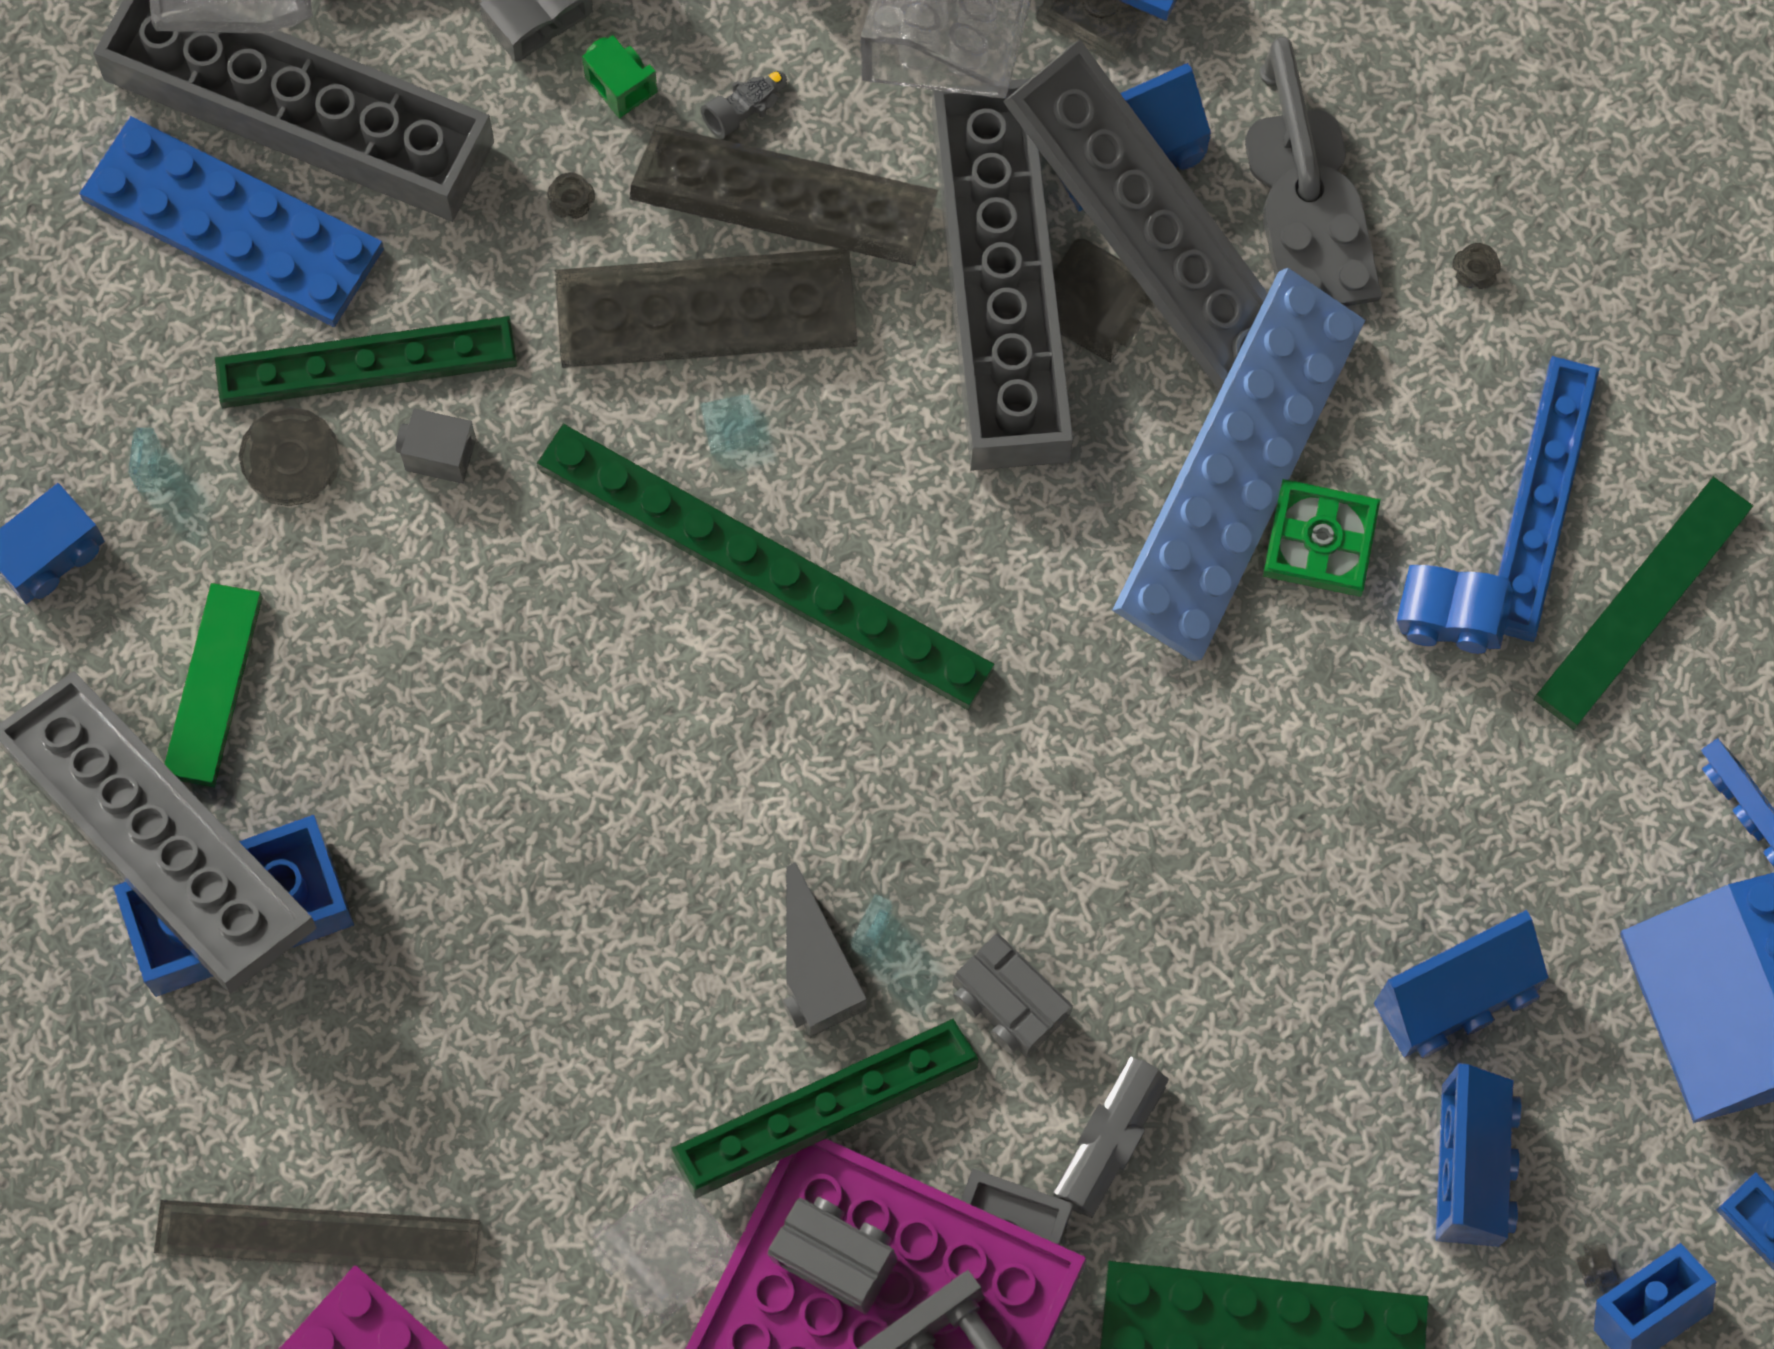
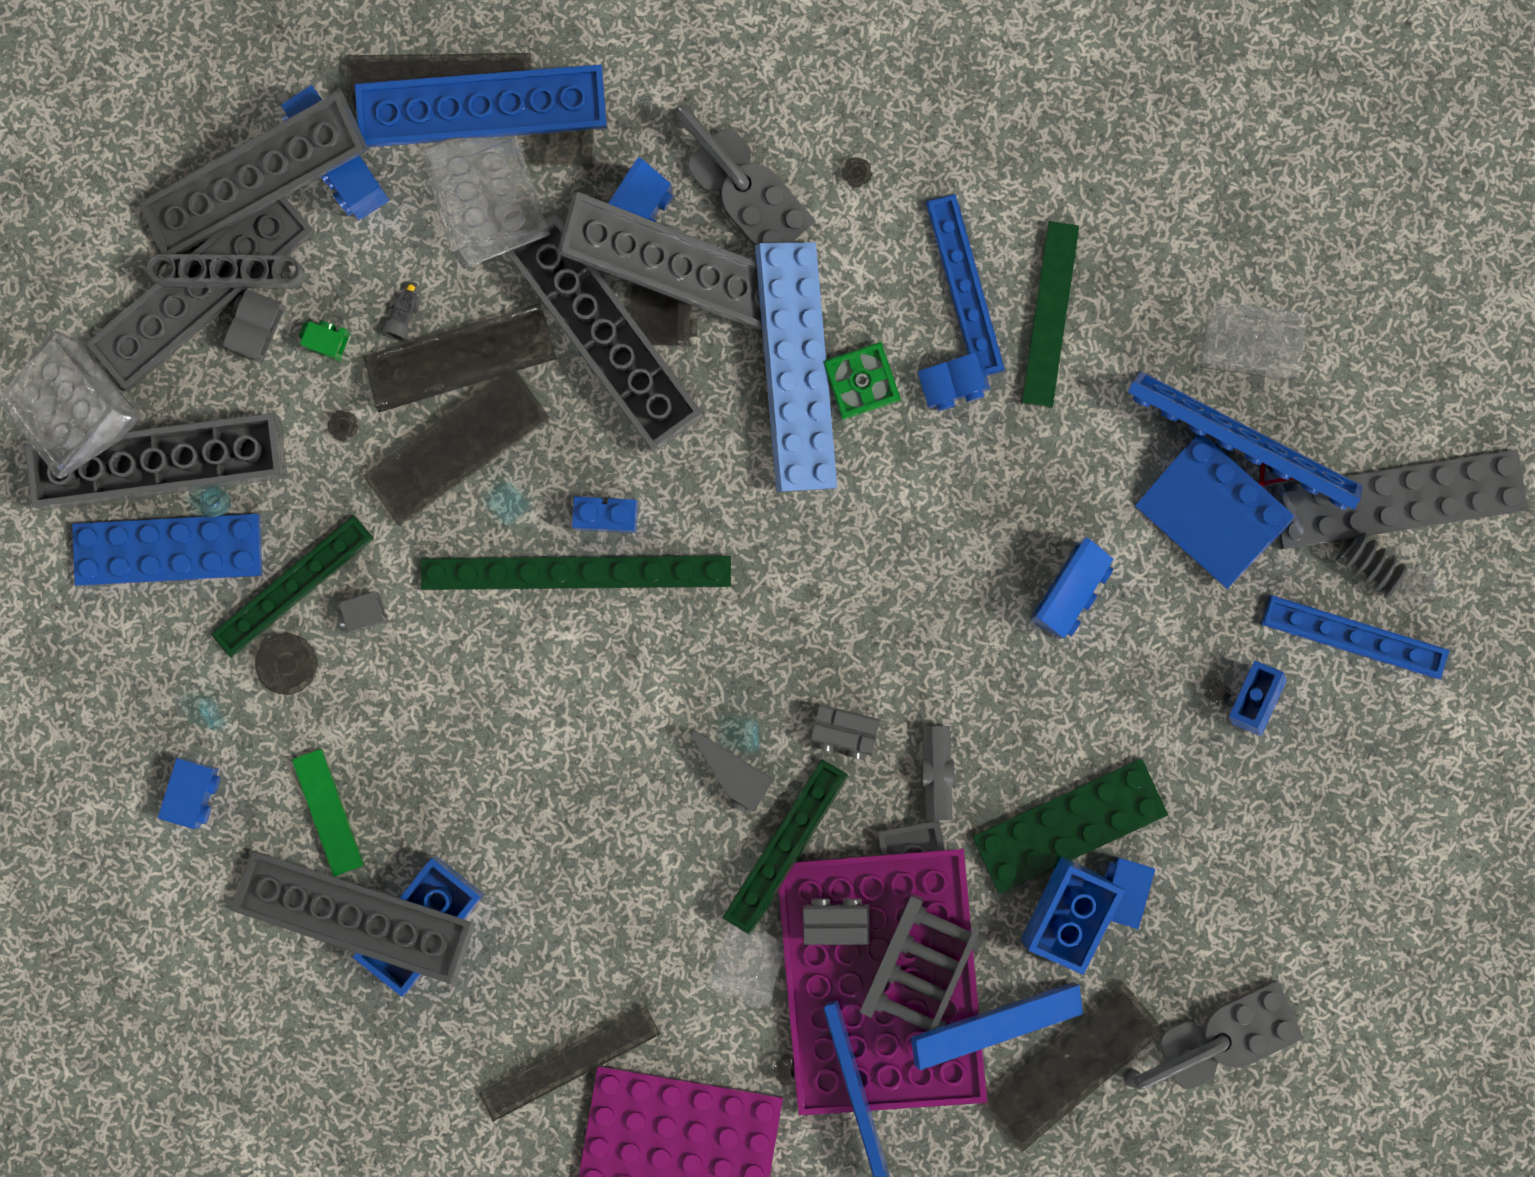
camera: 25 degrees left, 15 degrees up
blue slope [1435,1063,1521,1247] -> none
none -> clear light blue plate [199,488,231,517]
none -> blue piece [572,496,638,534]

